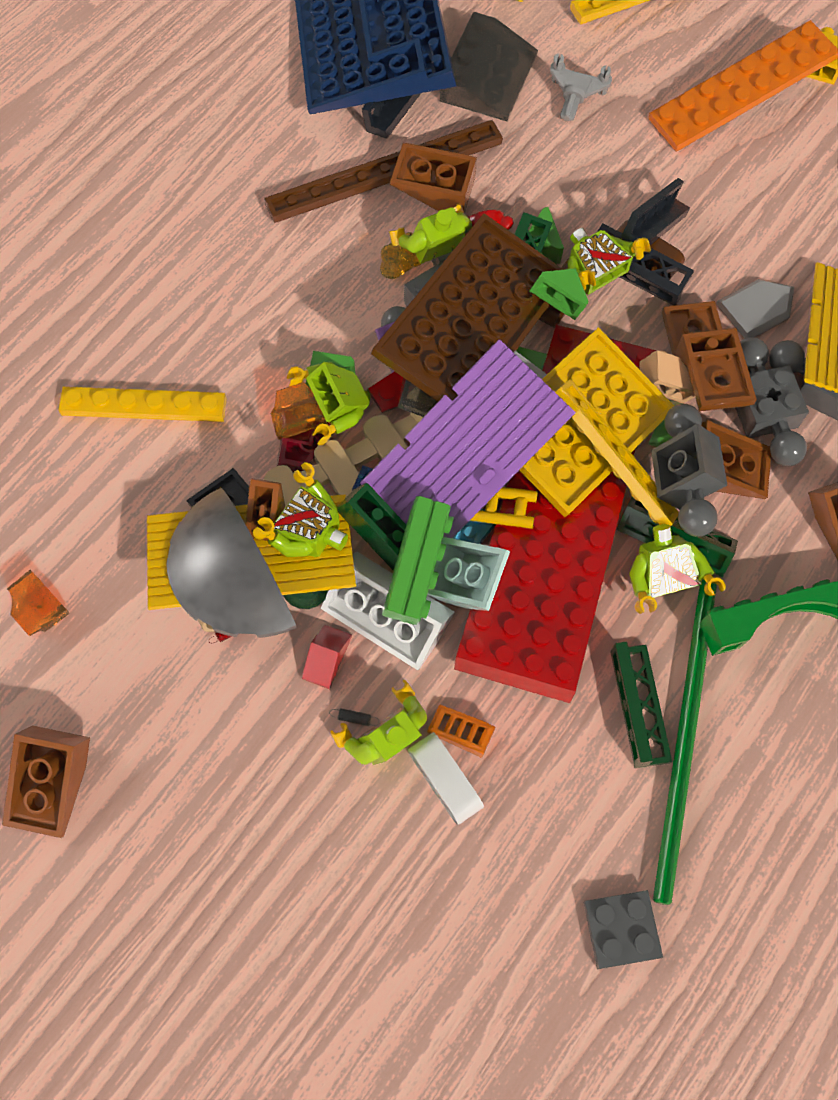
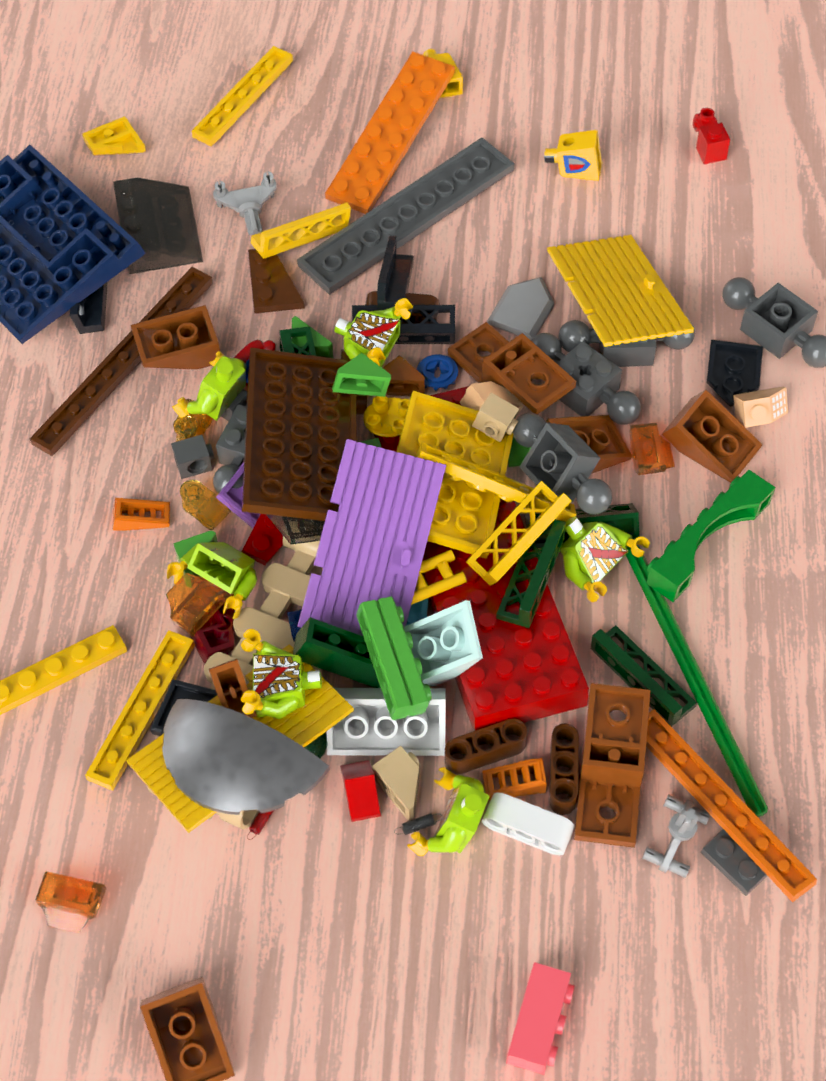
camera: 30 degrees left, 10 degrees down
none -> yellow plate [85,630,195,791]
none -> orange slope [113,498,170,531]
none -> dark grey brick [171,435,215,479]
none -> clear yellow piece [180,480,231,530]
none -> reddish brown wing [248,249,305,314]
none -> yellow fence [251,203,351,259]
none -> dark grey plate [297,138,515,295]
none -> yellow dish [363,396,410,437]
none -> tan slope [372,746,420,821]
none -> dark orange slope [382,355,425,396]
none -> blue gear [417,354,458,391]
none -> reddish brown beam [444,719,527,775]
none -> yellow fence [466,481,572,586]
none -> tan brick [472,393,519,442]
none -> dark green fence [496,519,566,628]
none -> coral brick [507,962,575,1075]
none -> reddish brown beam [549,723,579,815]
none -> dark orange bracket [574,683,651,848]
none -> clear orange slope [629,423,675,475]
none -> light grey axle [642,794,710,878]
none -> orange plate [646,709,817,902]

